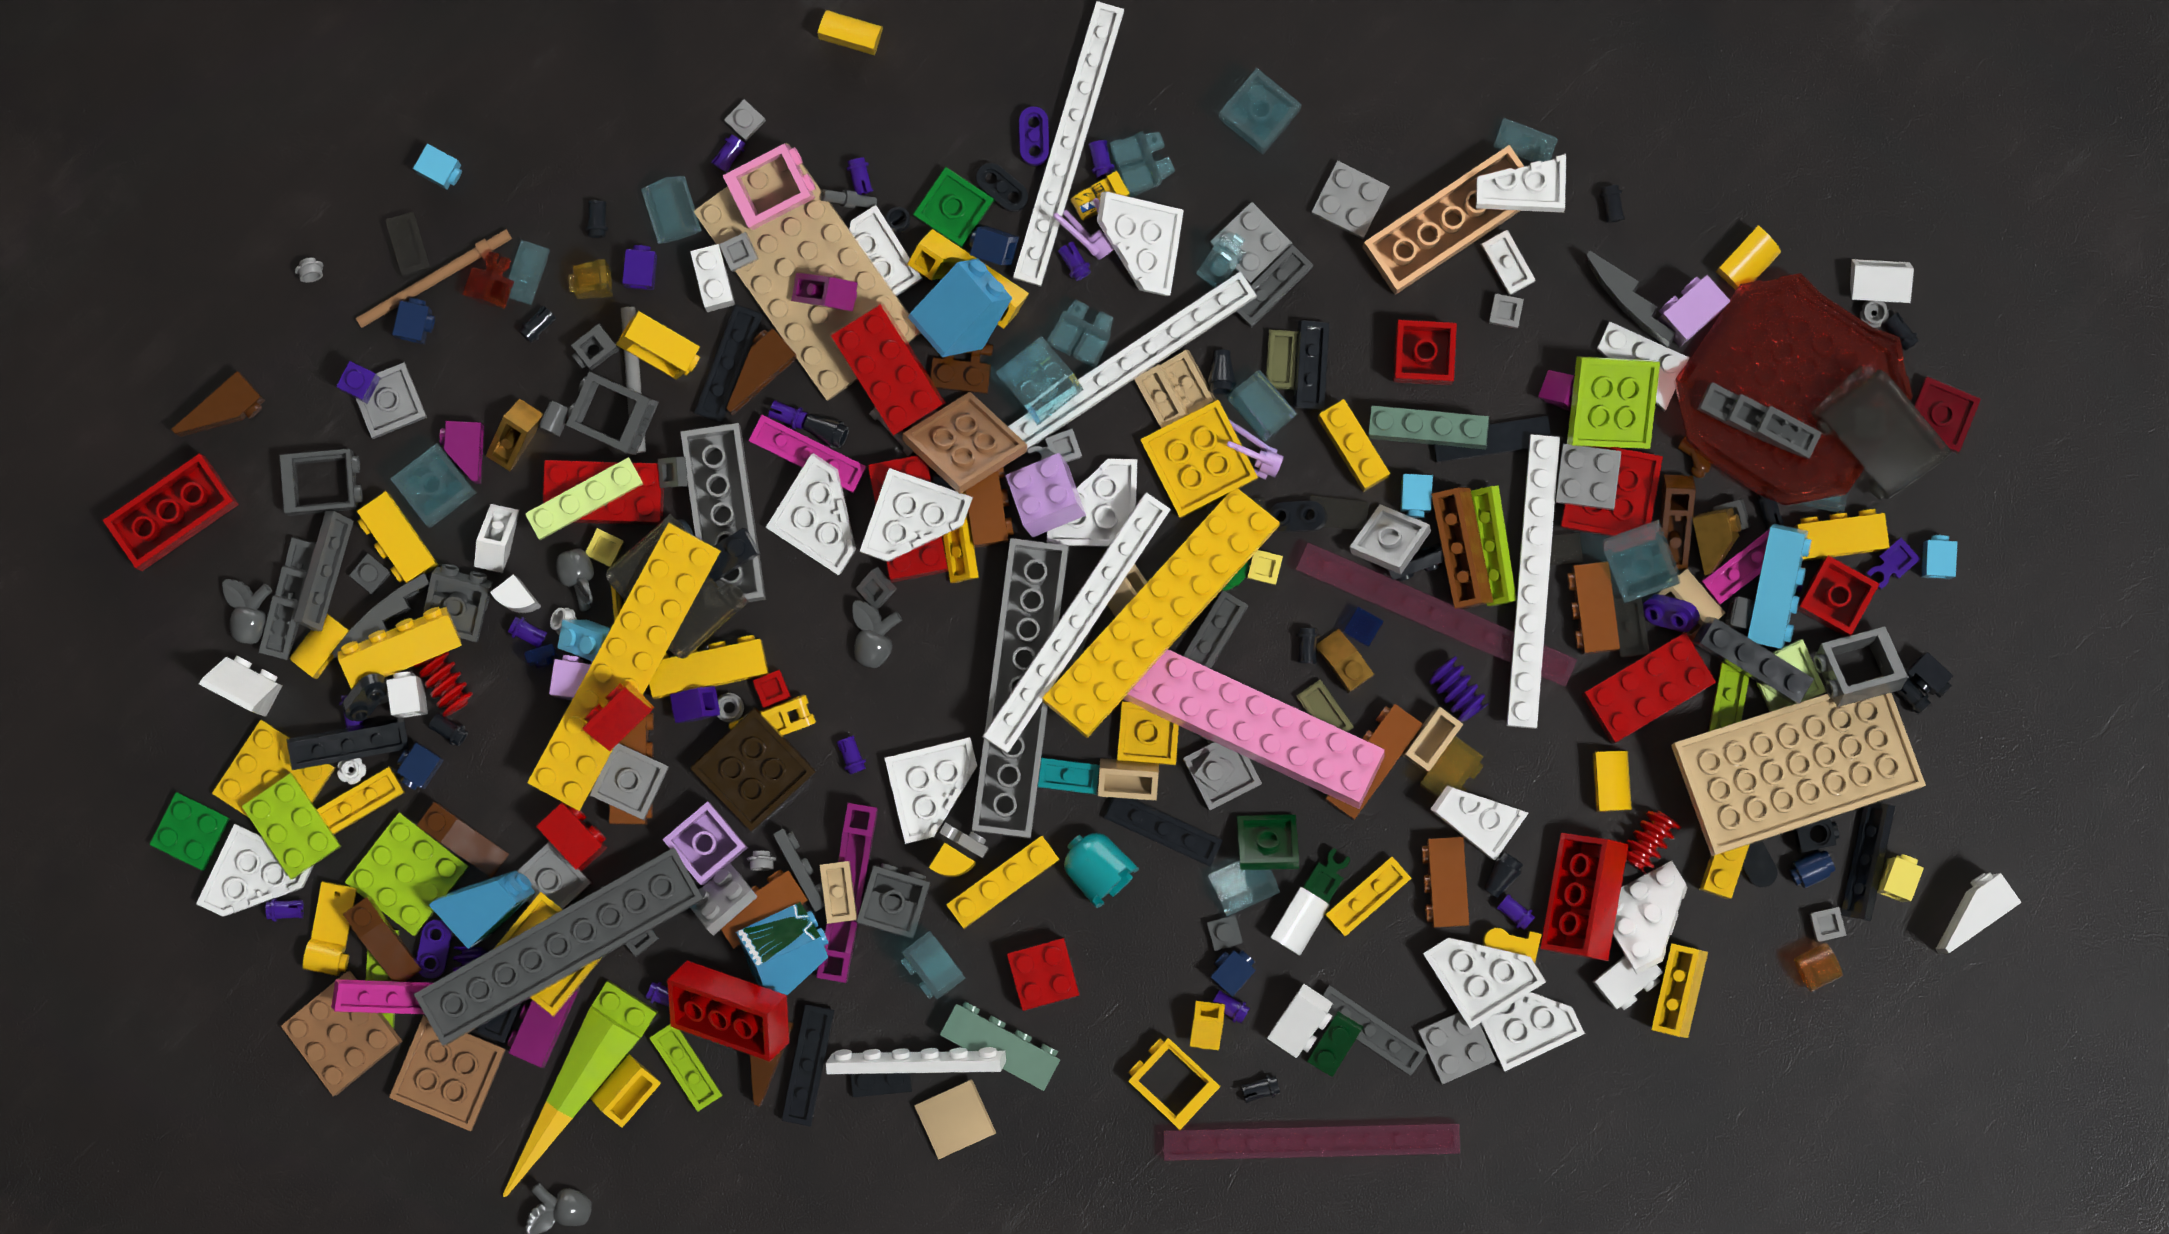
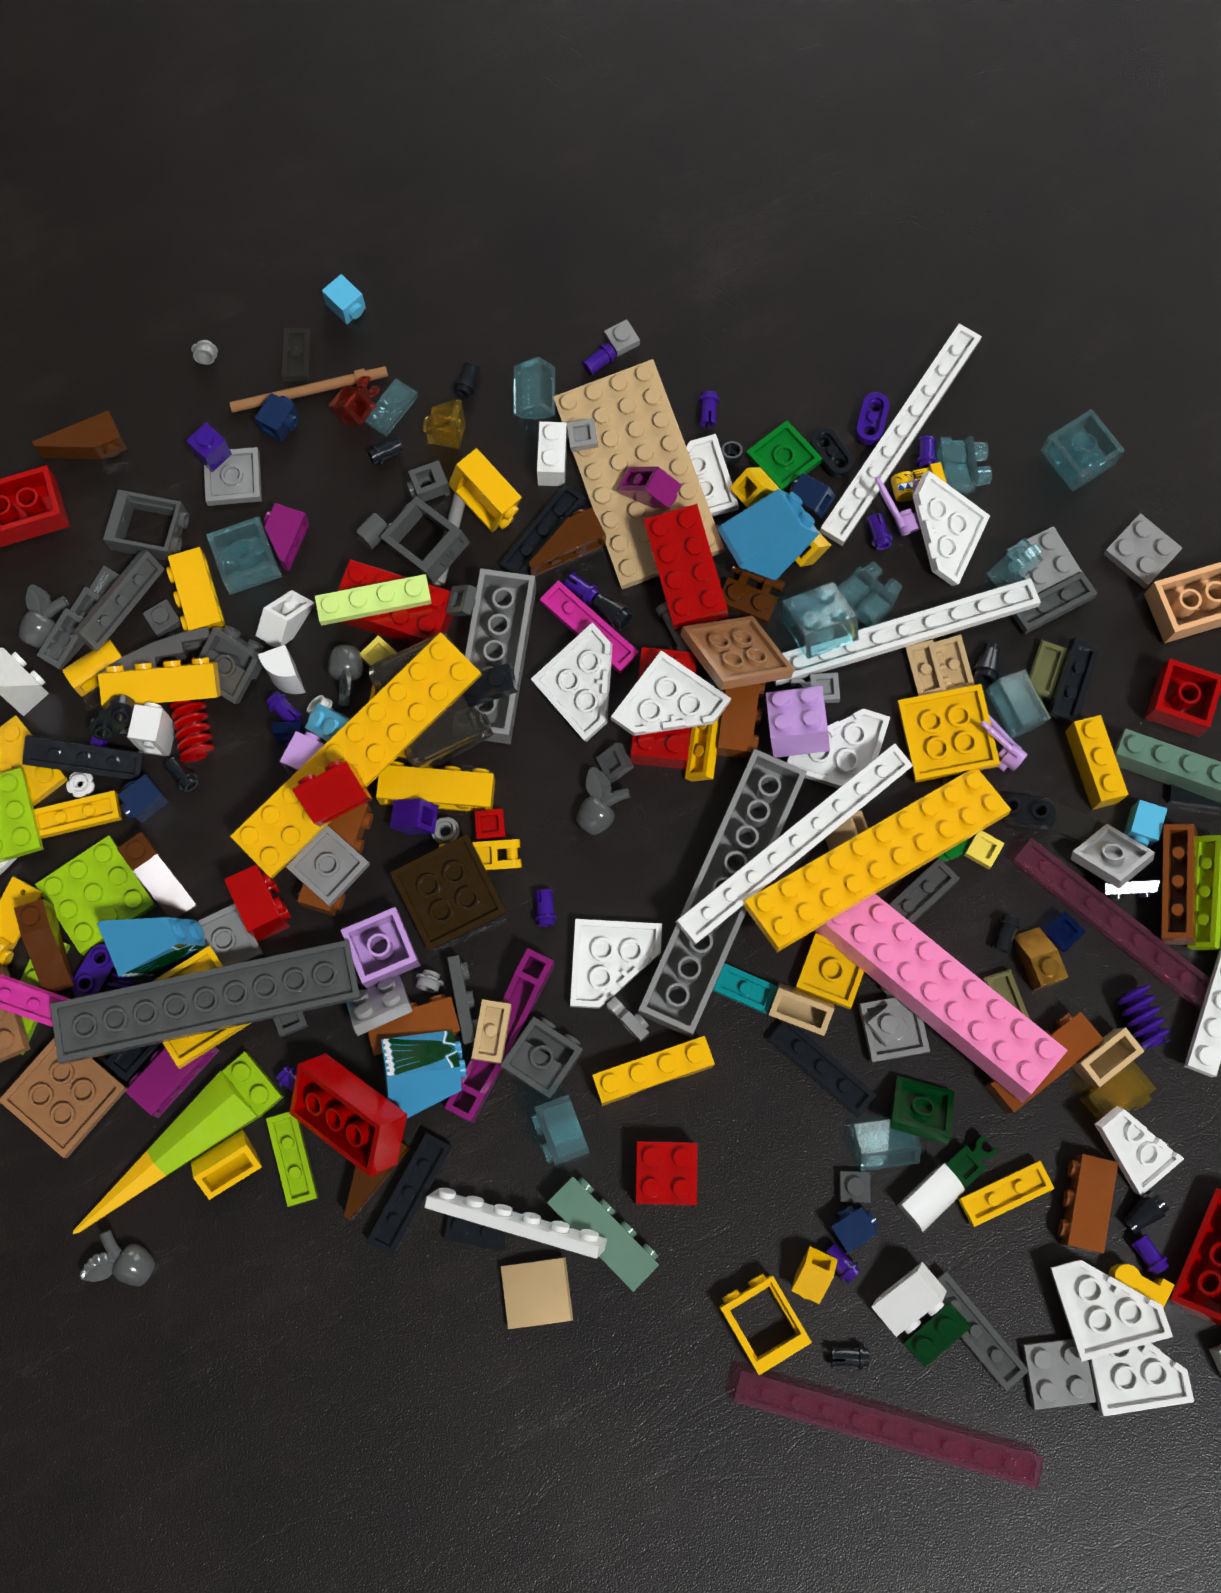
camera: 15 degrees right, 10 degrees down
pearl gold slope [486,399,544,471] -> none
dark purple brick [622,245,657,290] -> none
bright pink window [723,143,816,230] -> none
yellow brick [817,10,883,55] -> none
dark grey bar [820,189,877,208] -> none
yellow brick [929,843,976,877] -> none
teal cylinder [1064,833,1139,908] -> none

